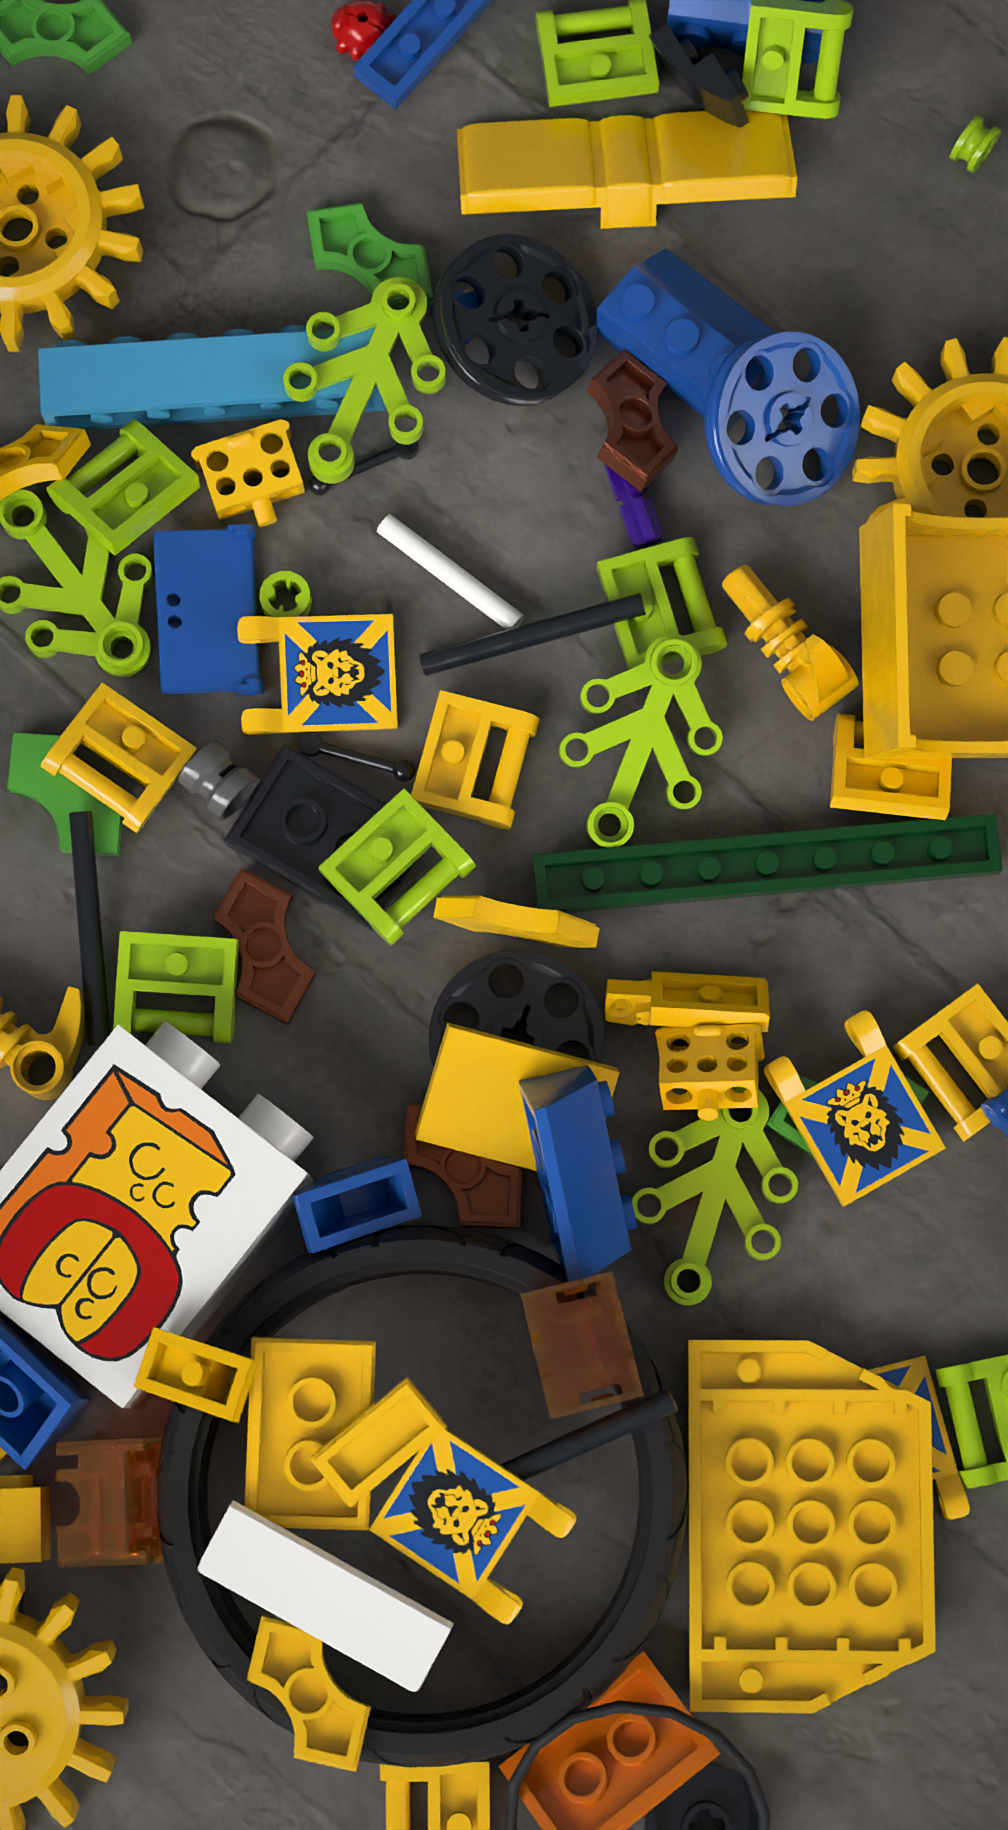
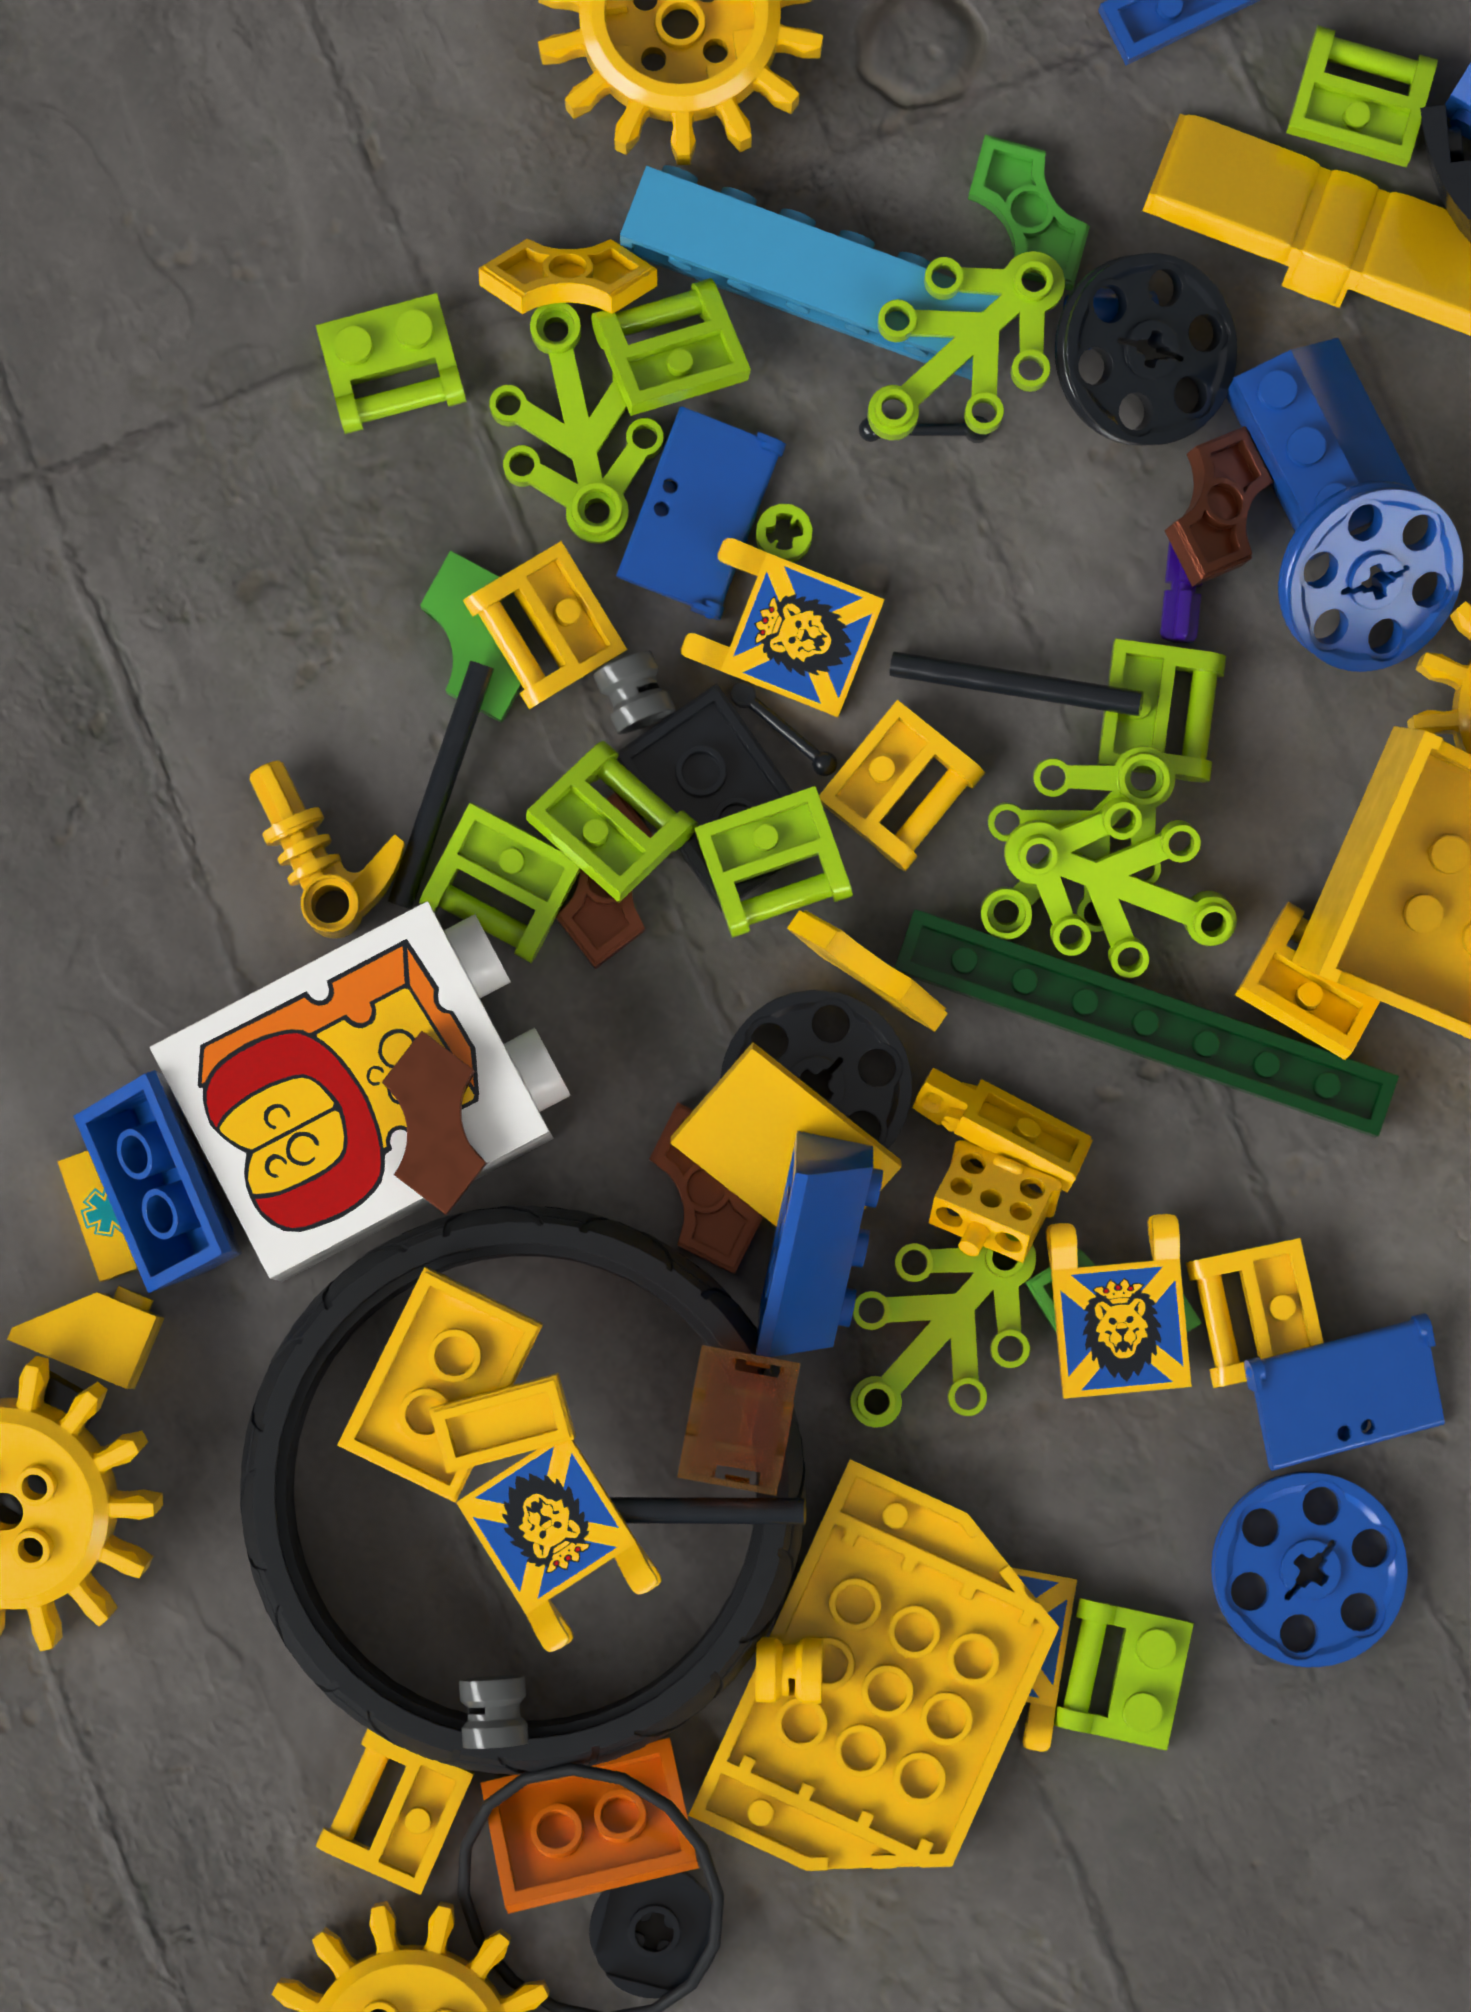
camera: 20 degrees right, 5 degrees up
clear orange piece [55,1437,164,1568] -> none
yellow slope [133,1327,259,1423] -> none
yellow piece [191,419,305,527] -> none
white slope [198,1500,454,1692] -> none
yellow tile [247,1615,371,1772] -> none
blue slope [292,1155,422,1253] -> none
white bar [377,514,524,630] -> none
yellow piece [722,565,859,721] -> none
none -> copper tile [382,1031,487,1215]
none -> dark grey wheel [459,1675,529,1749]
none -> lime plate [526,741,698,903]
none -> yellow wheel [755,1637,823,1703]
none -> lime plant [1004,797,1237,978]

